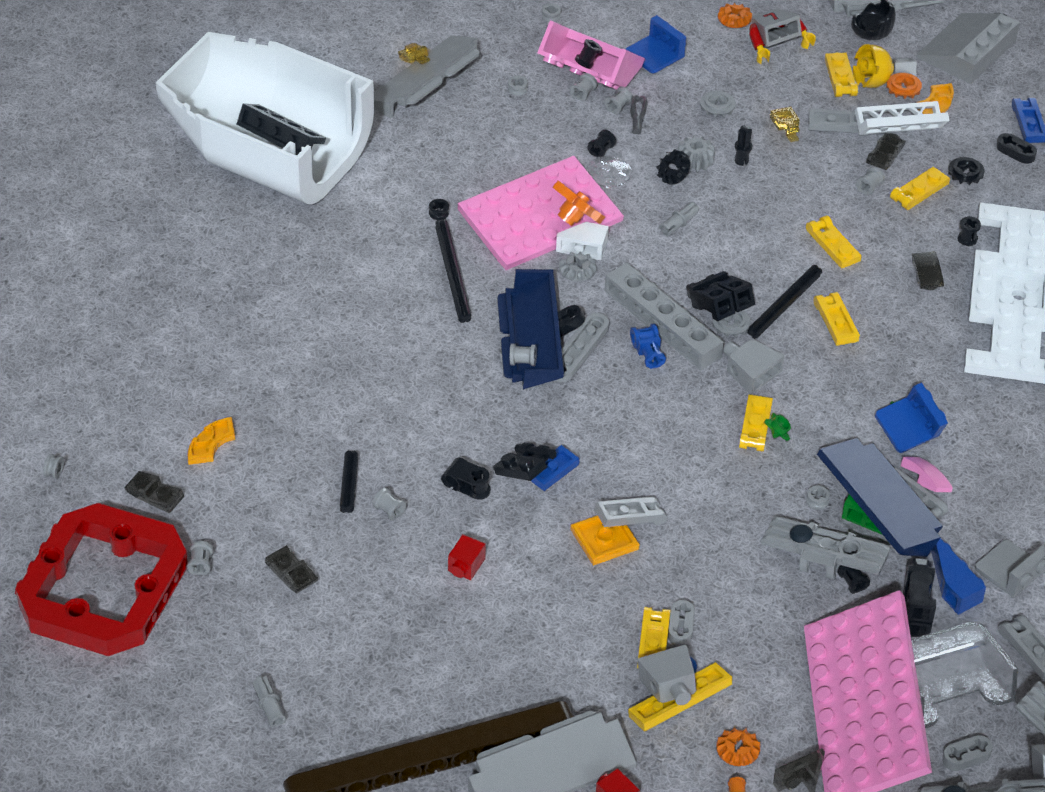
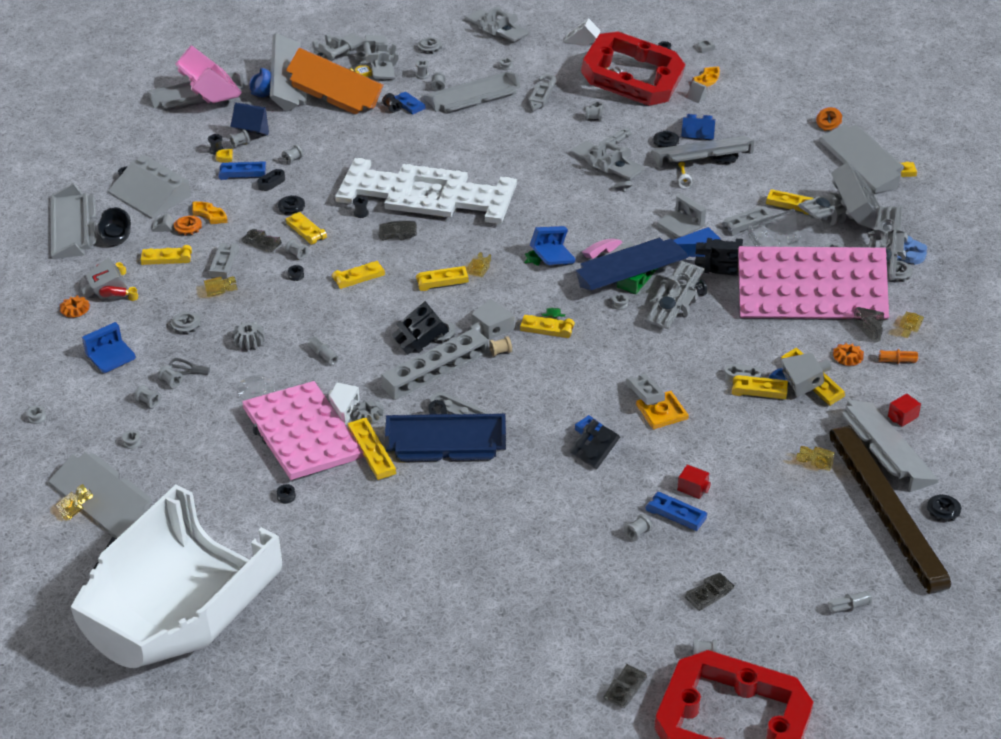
camera: 85 degrees left, 5 degrees down
light orange tile [188,417,235,465] -> none
black fence [236,103,326,155] -> none
black axle [340,450,358,513] -> none
black axle [435,219,471,323] -> none
black piece [441,457,491,500] -> none
light grey bush [510,344,537,366] -> none
bright pink windscreen [537,20,645,90] -> none
orange plant [552,180,605,226] -> none
black bush [575,39,602,68] -> none
black bush [587,130,616,159] -> none
blue connector [630,323,666,369] -> none
black gear [656,149,690,185] -> none
black axle [734,125,753,166] -> none
black axle [747,265,822,339] -> none
yellow cylinder [853,44,894,88] -> none
white fence [855,101,949,135] -> none
none -> black bush [288,265,304,281]
none -> yellow plate [348,418,396,480]
none -> clear yellow plate [466,252,491,277]
none -> tan bush [489,336,512,357]
none -> blue plate [645,492,707,531]
none -> clear yellow plate [796,446,835,471]

